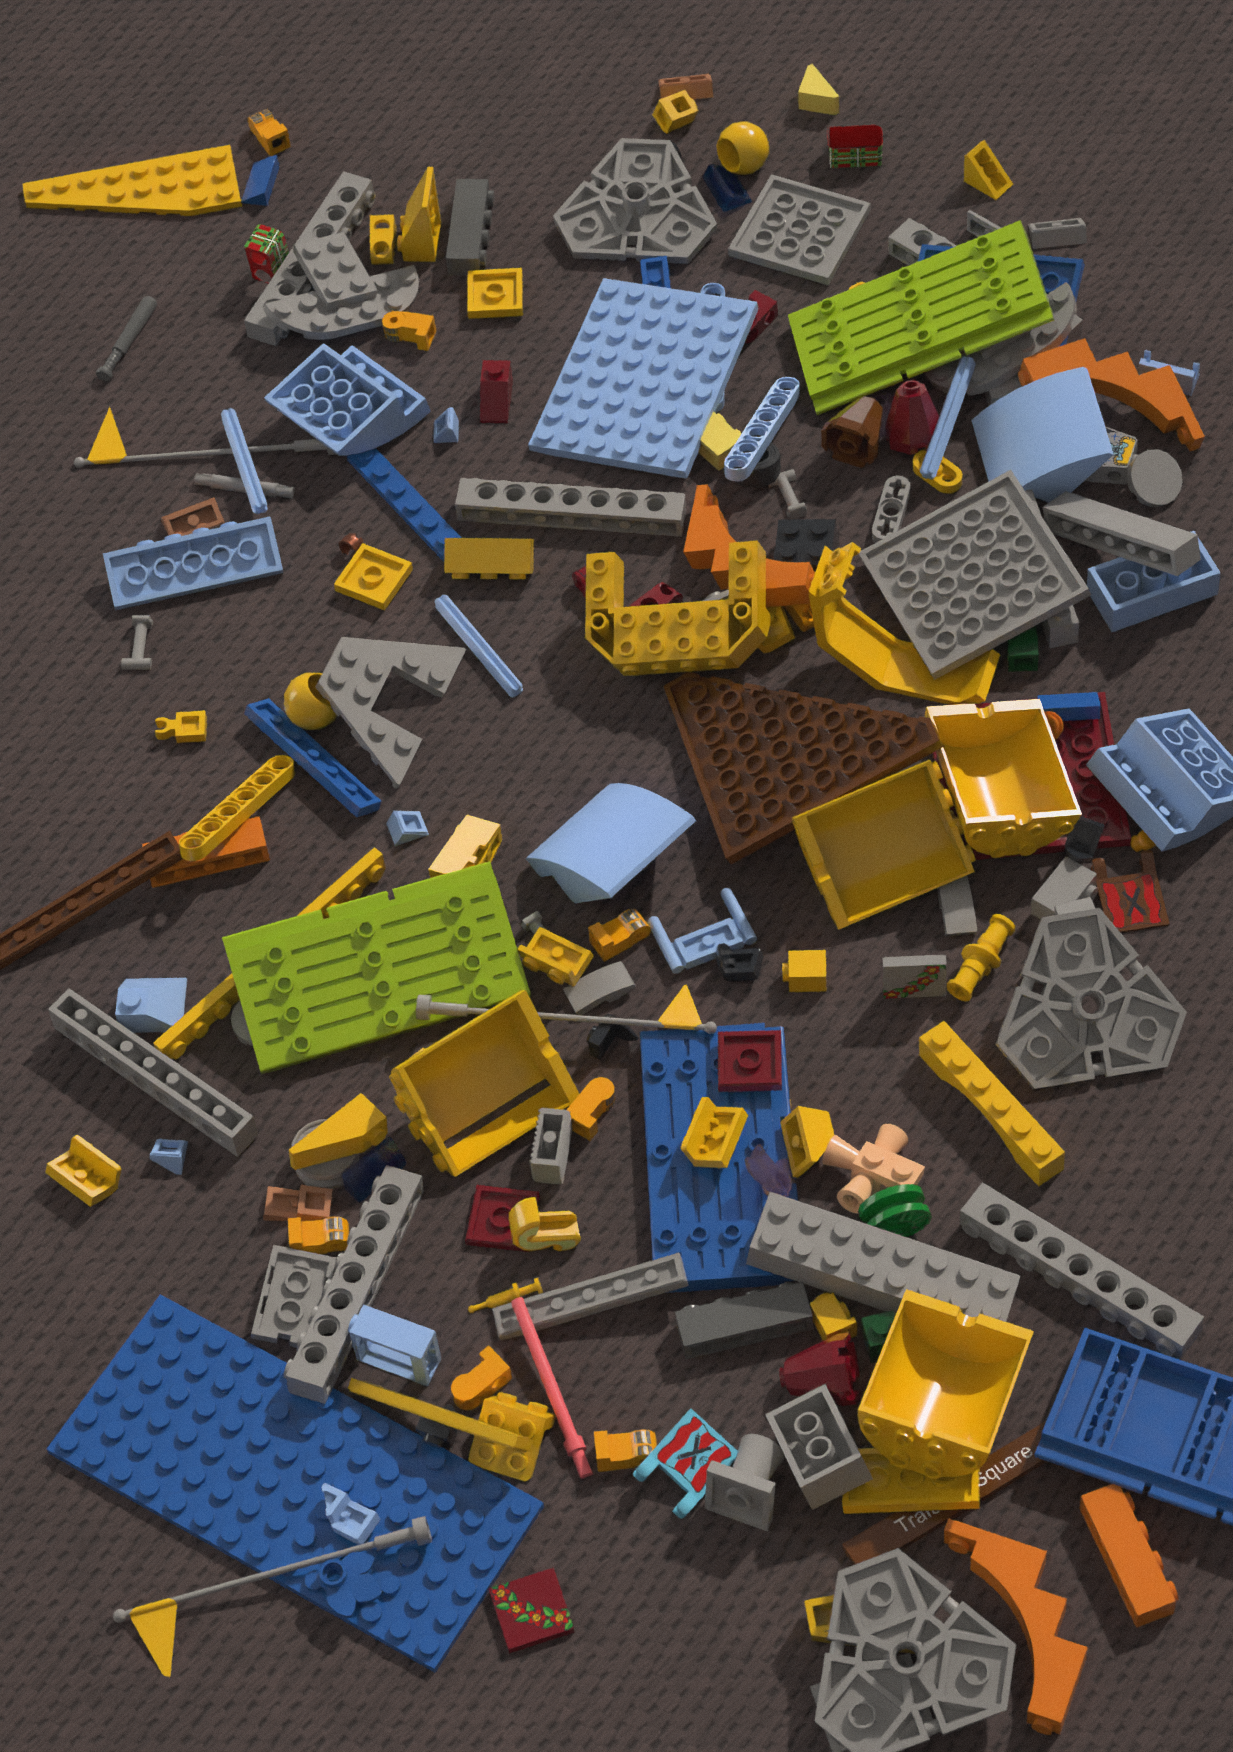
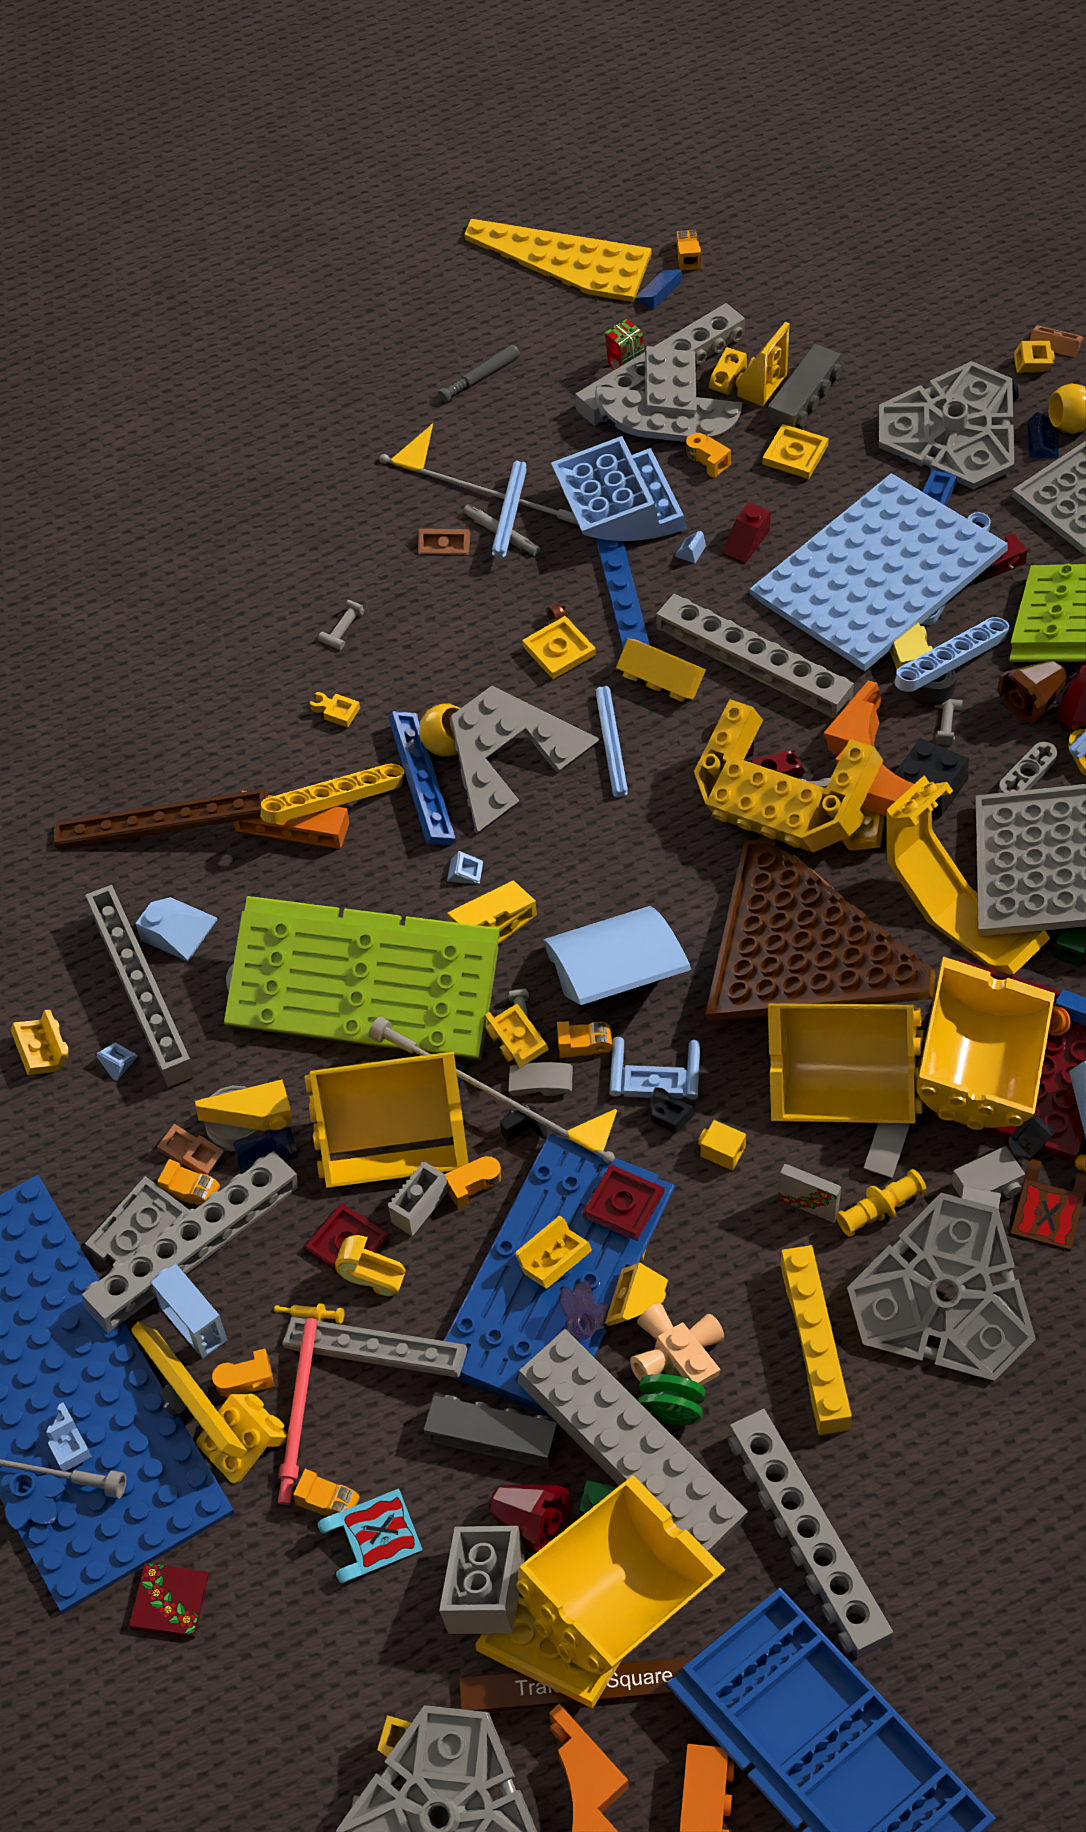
camera: 25 degrees right, 0 degrees up
light blue plate [103,516,283,610] -> none
yellow plate [153,847,386,1059] -> none
light grey plant [705,1434,784,1531] -> none
yellow brick [810,1293,857,1341] -> none

